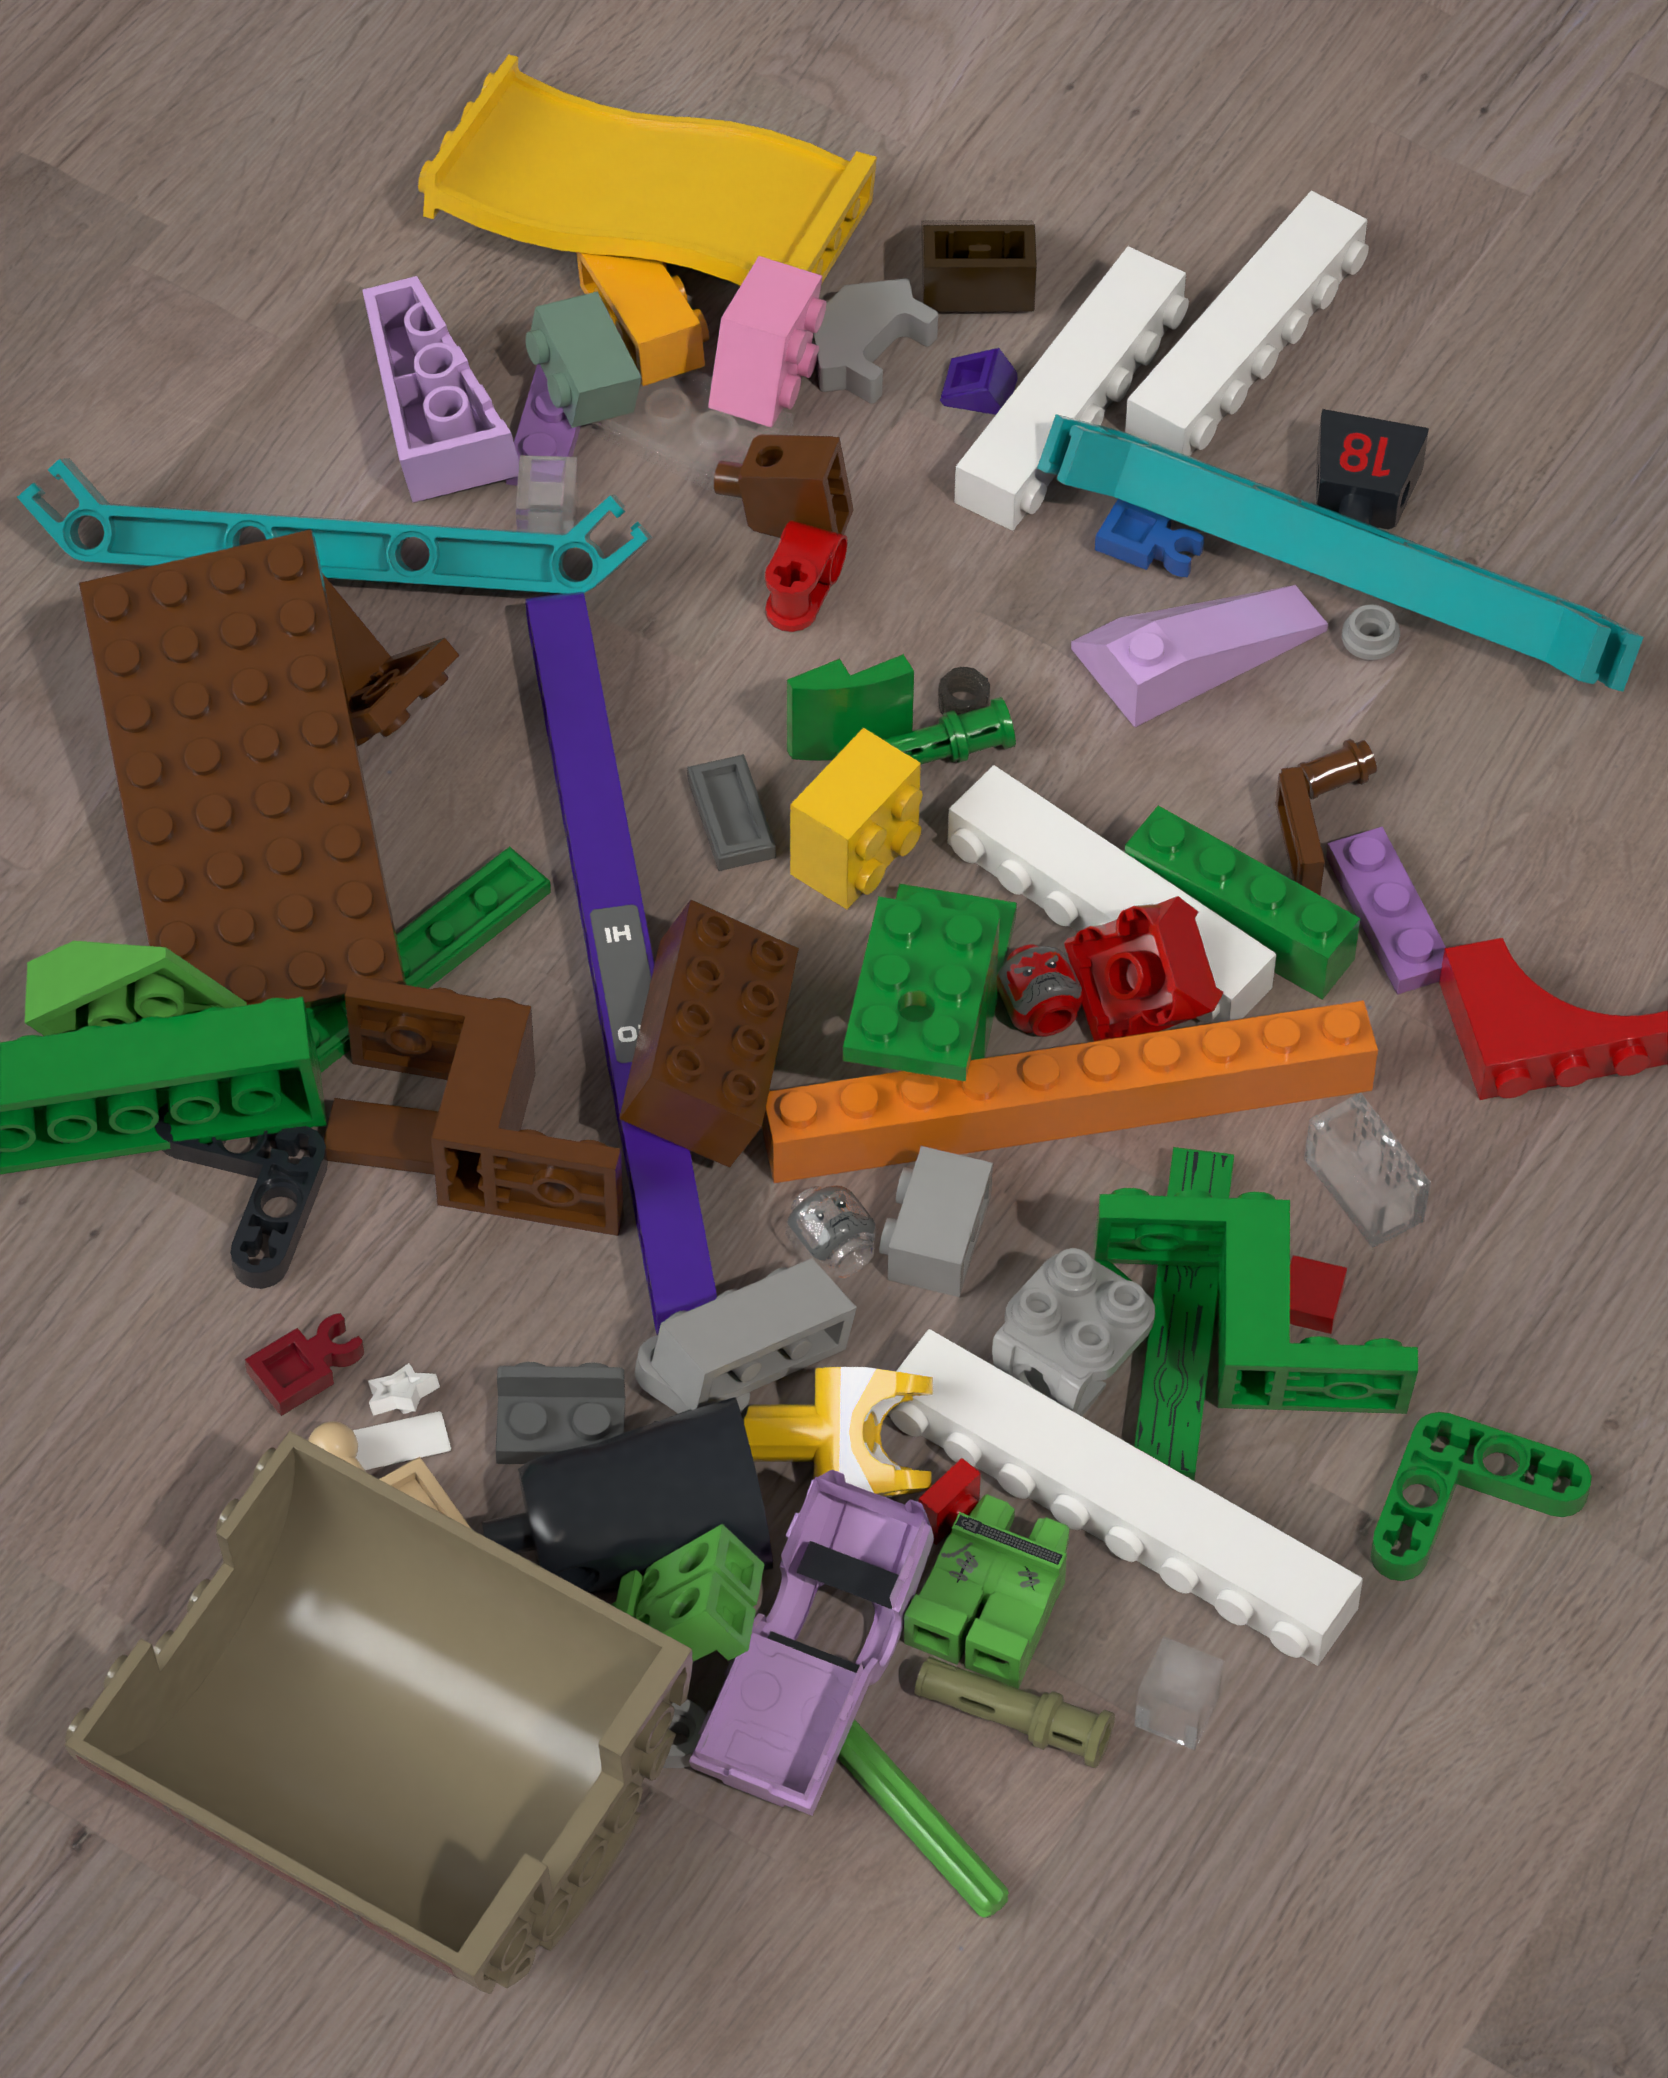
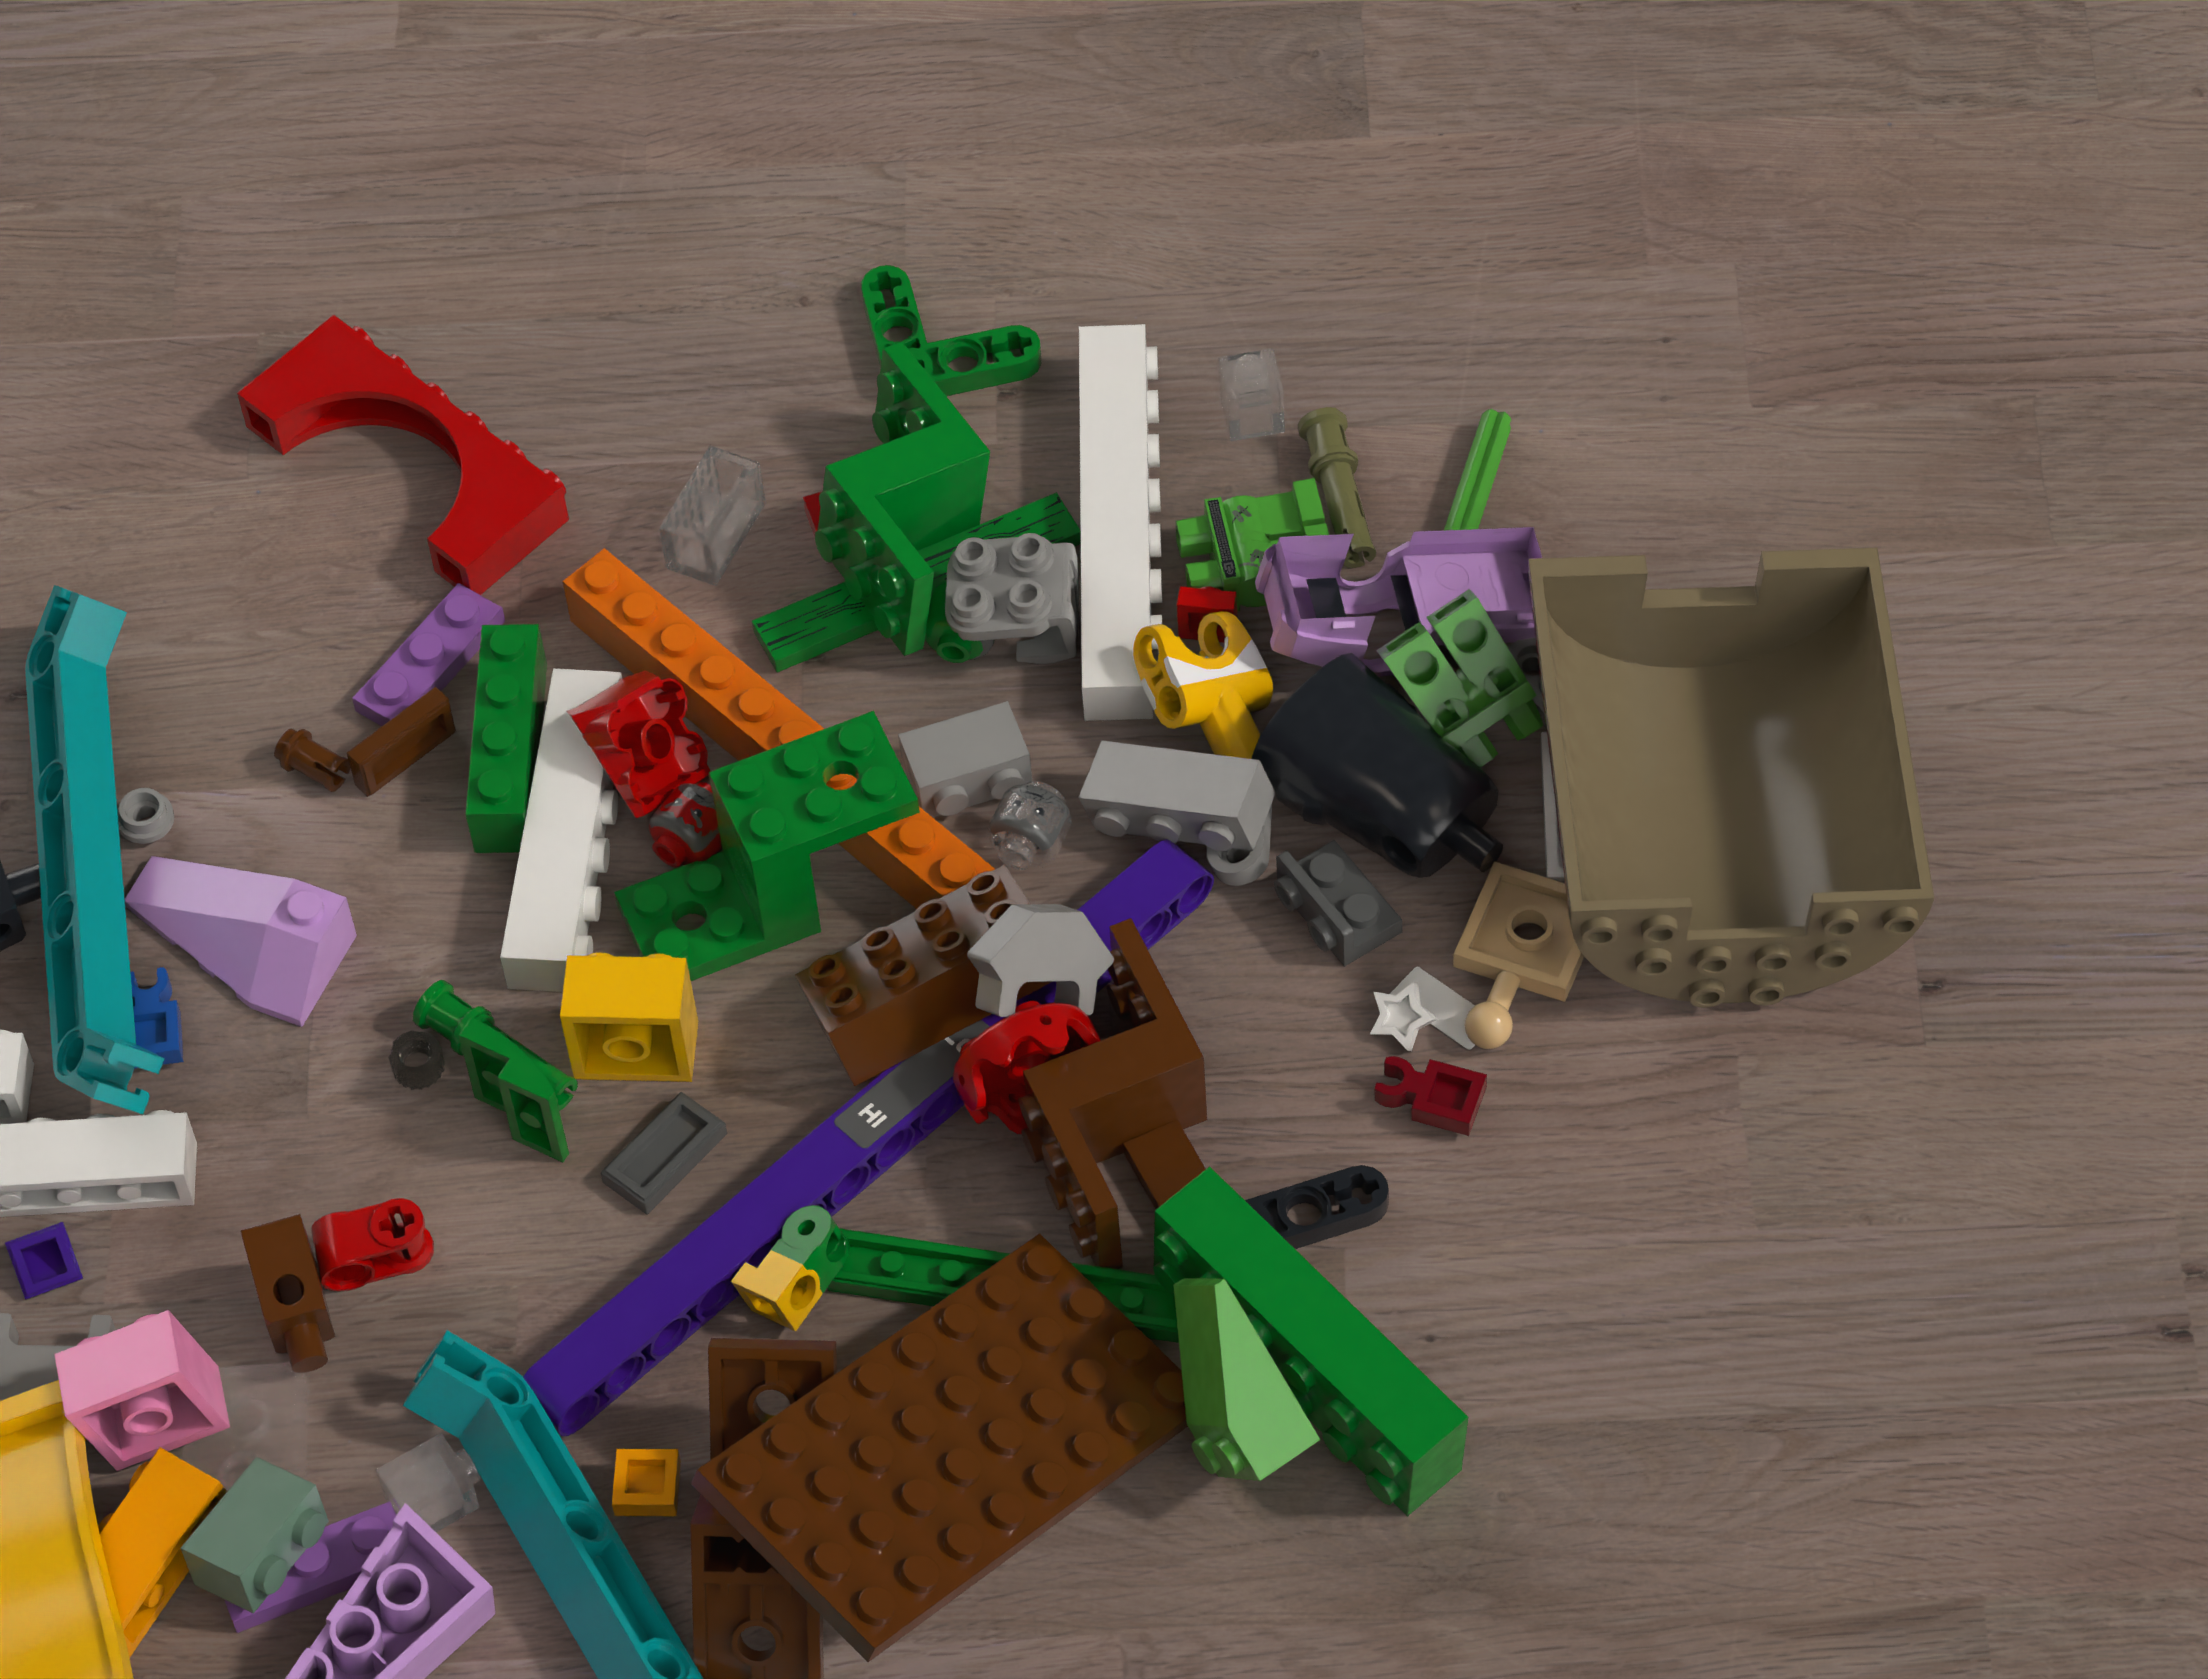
camera: 120 degrees left, 0 degrees up
none -> light orange plate [612,1449,681,1516]
none -> leg [731,1205,849,1332]
none -> red plate [953,1001,1100,1134]
none -> light grey piece [967,904,1114,1017]

